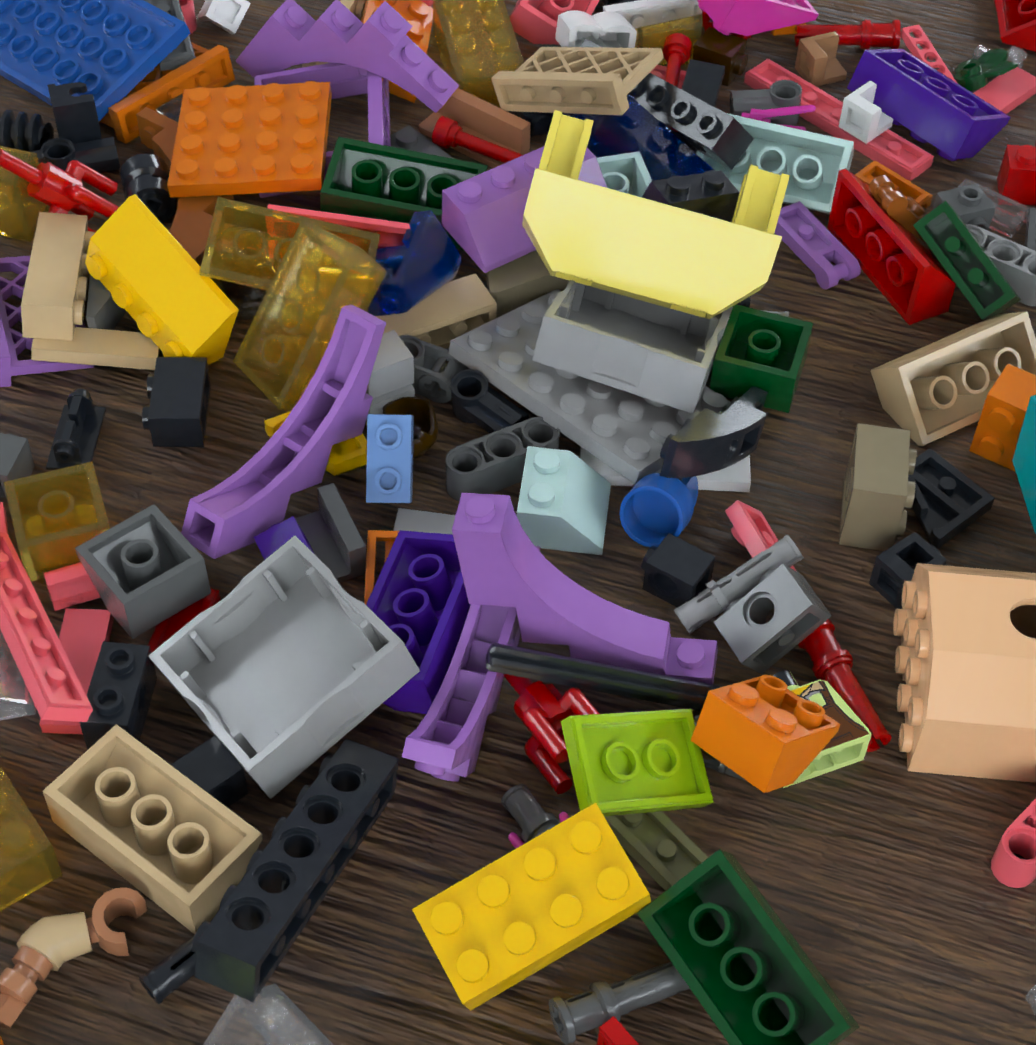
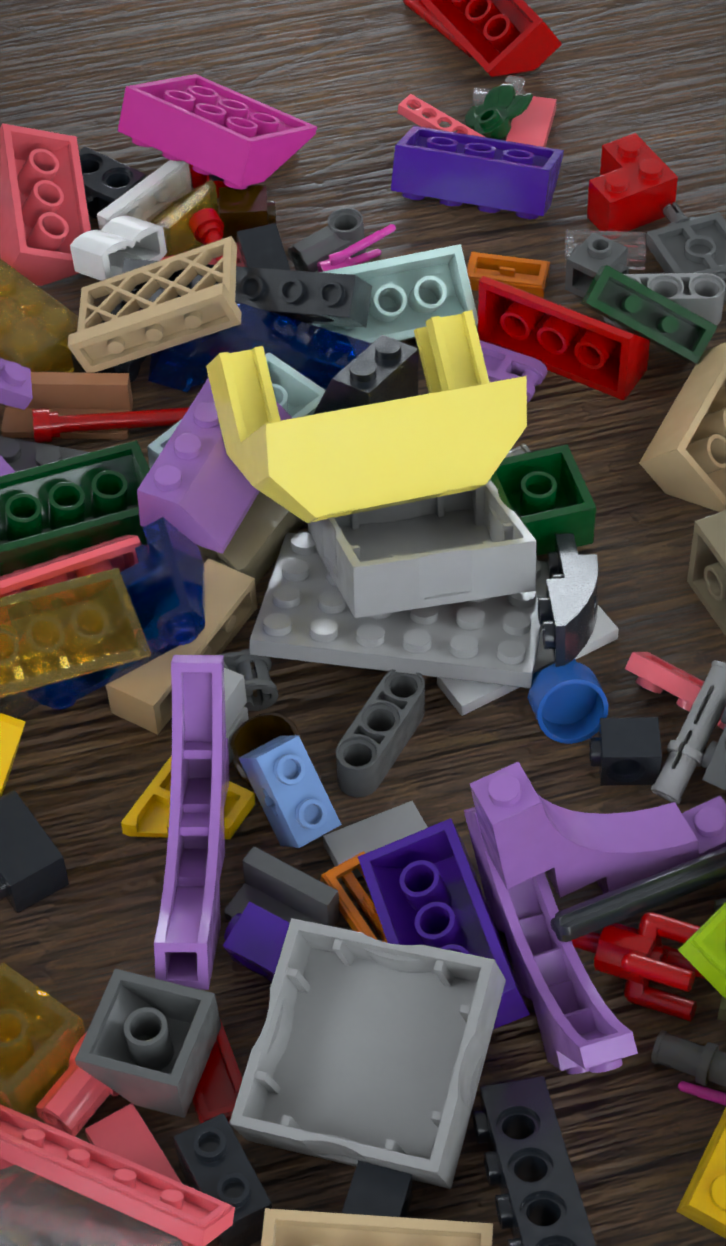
camera: 30 degrees left, 0 degrees up
clear yellow slope [233,221,387,410] -> none
black piece [451,369,529,434] -> none
light aqua slope [517,446,611,555] -> none
coral tile [744,59,934,182] -> none
red pin [794,19,901,51] -> none
medium nougat panel [795,31,847,87] -> none
white panel [838,81,893,144] -> none
dark orange plate [869,175,928,246] -> none

